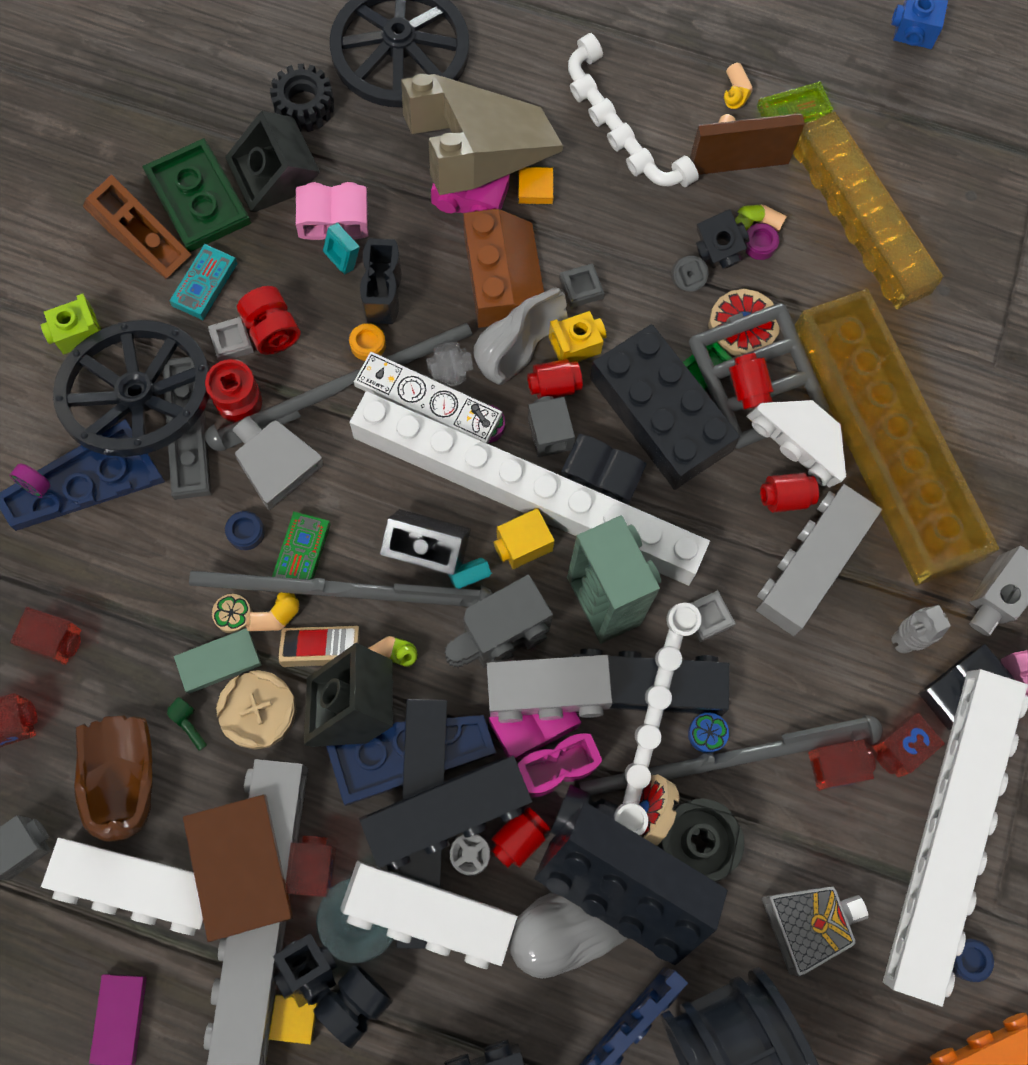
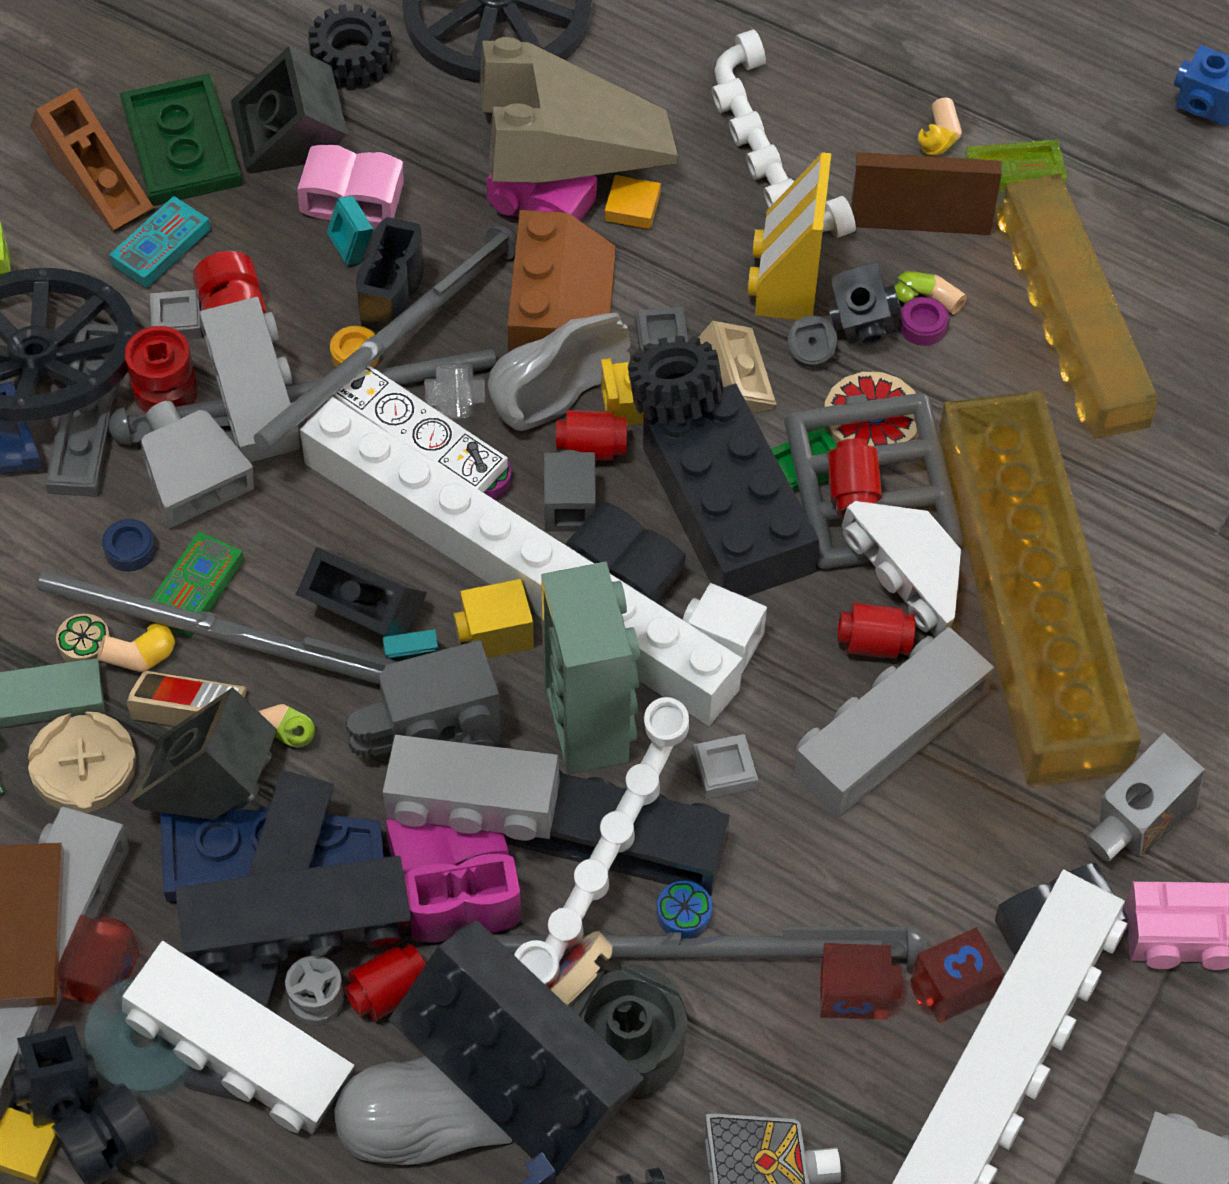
camera: 15 degrees right, 15 degrees down
light grey hinge [892,605,951,654] -> none
none -> light grey brick [200,297,305,462]
none -> dark grey bar [254,225,517,451]
none -> black tyre [628,336,724,424]
none -> white brick [683,583,767,673]
none -> tan slope [698,321,777,413]
none -> yellow slope [747,153,831,320]

